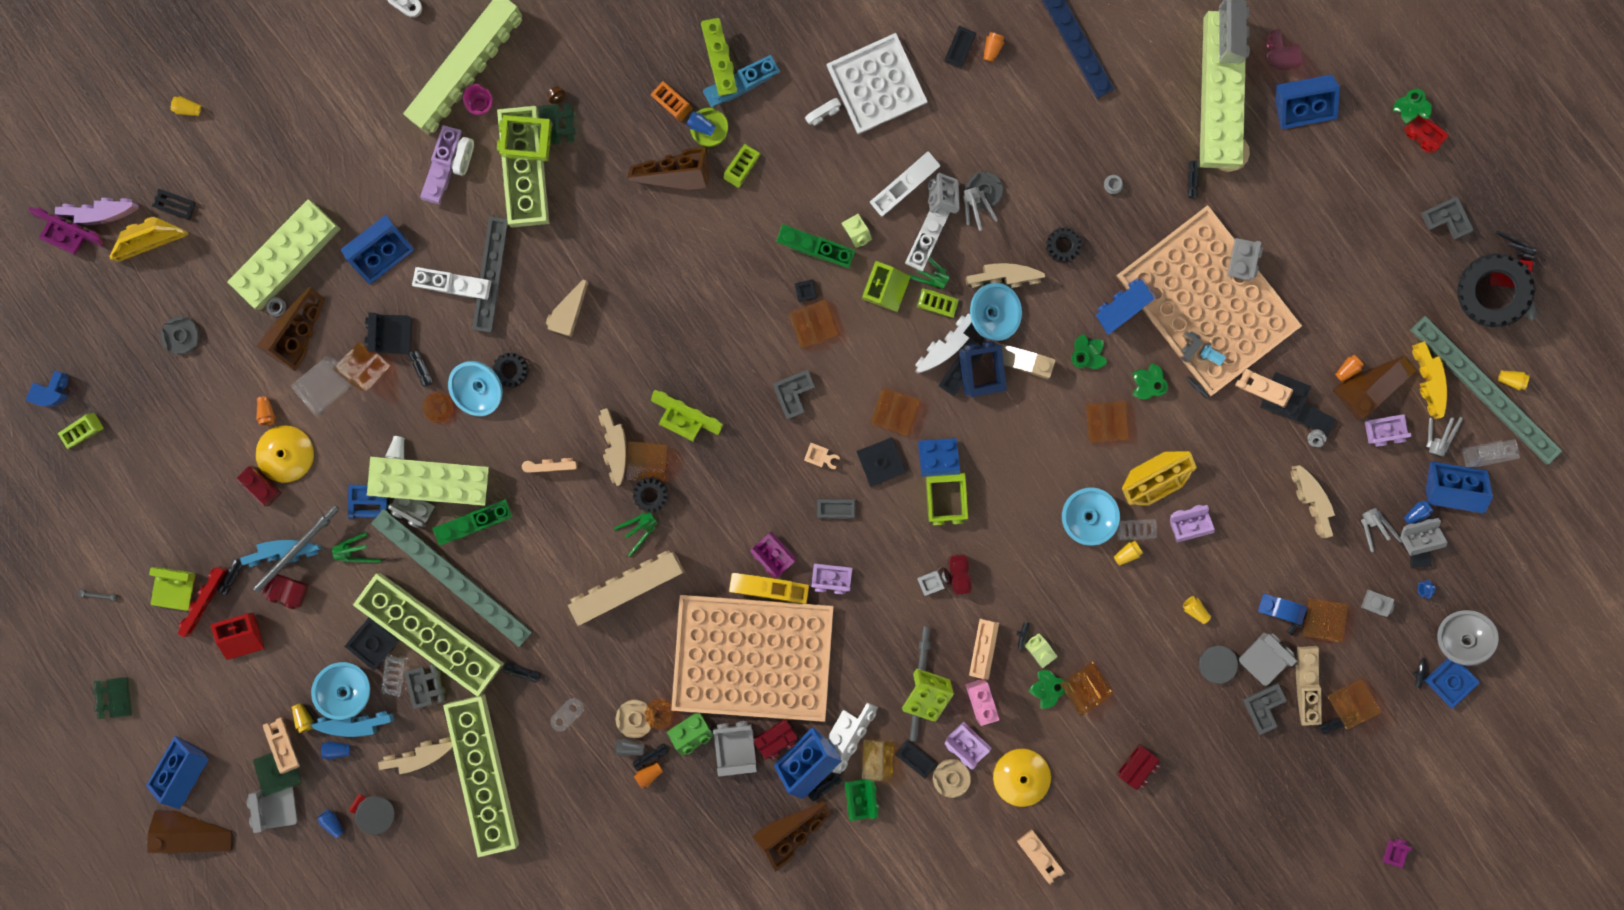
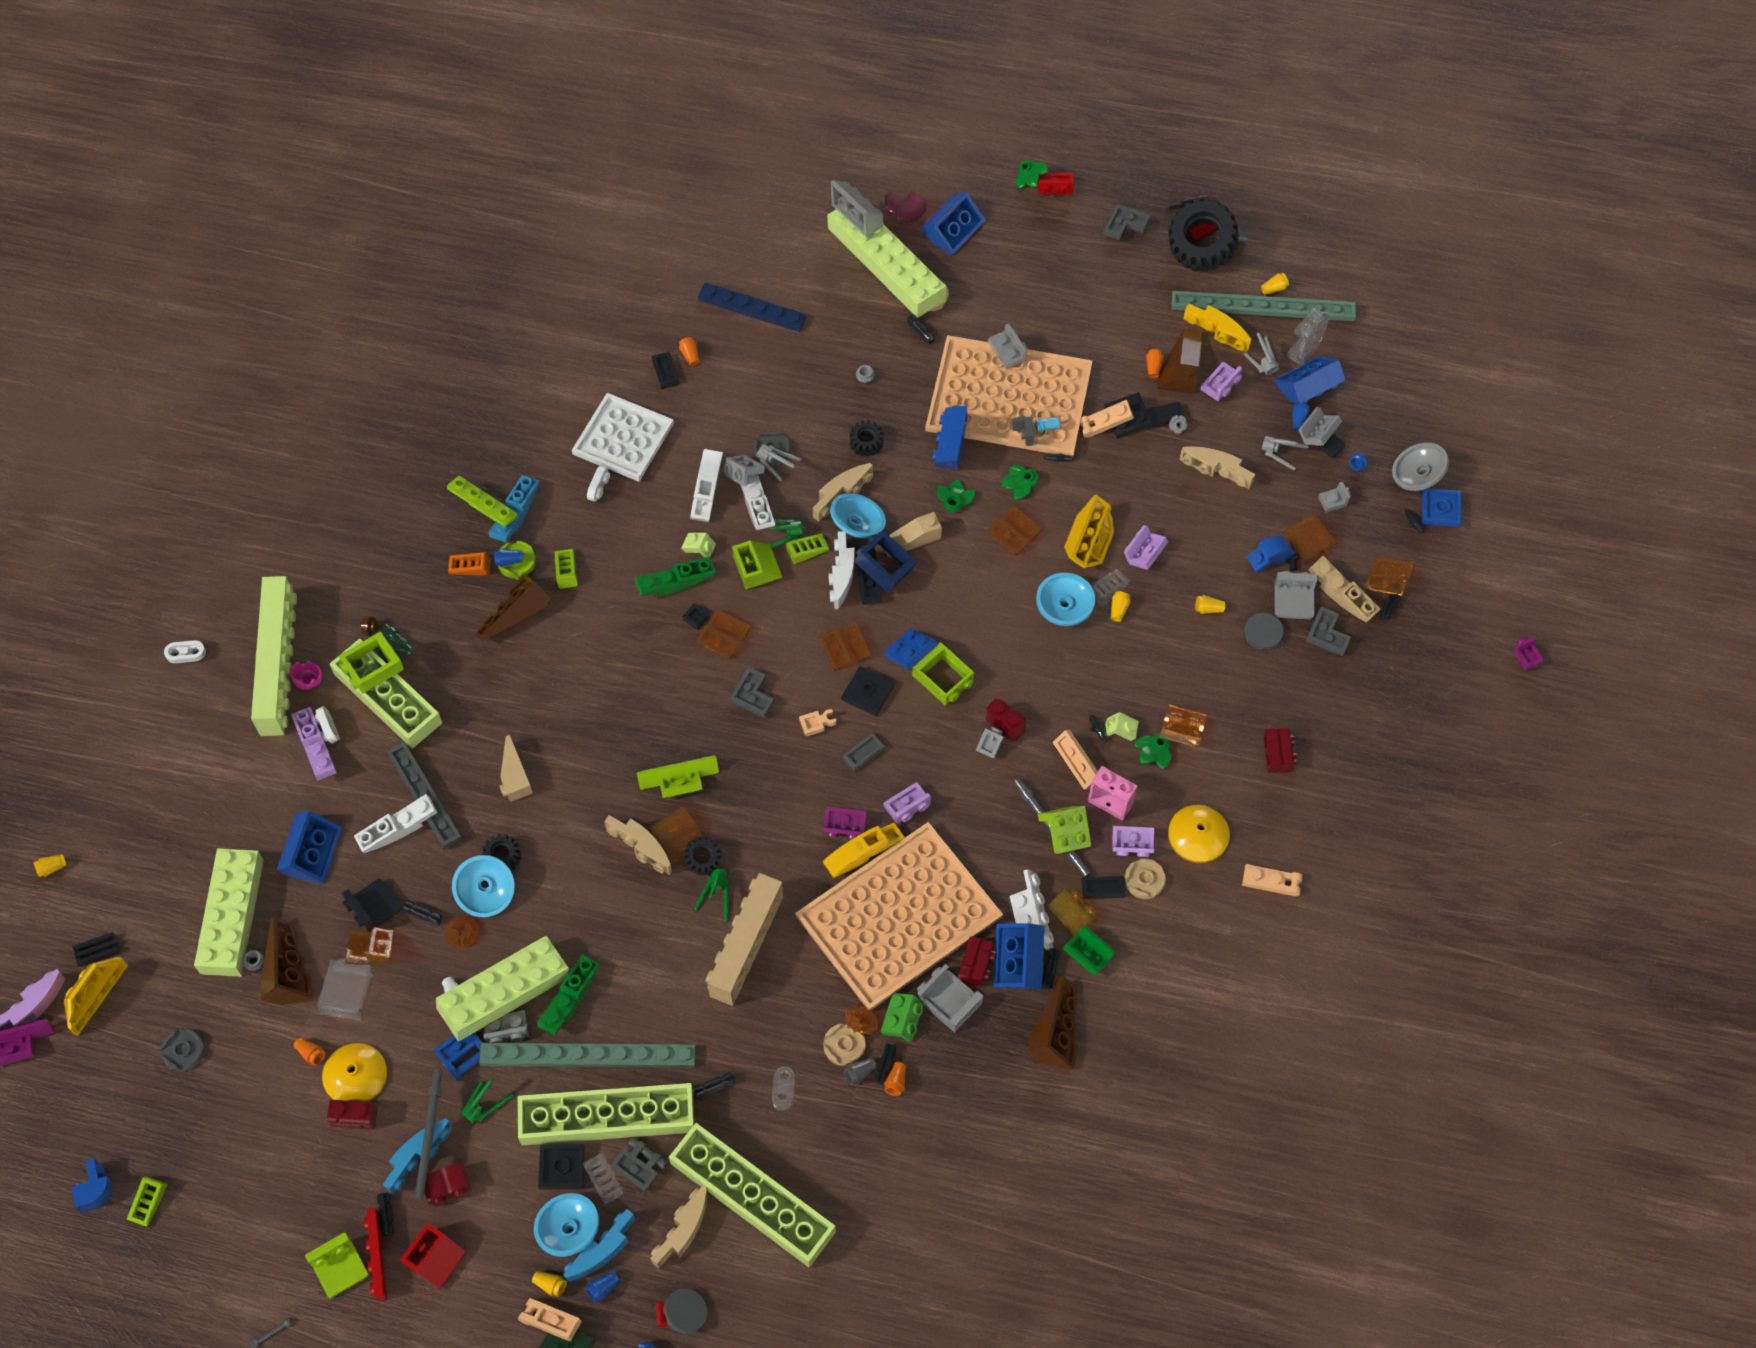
camera: 35 degrees left, 25 degrees down
light nougat plate [522,458,578,473] -> none

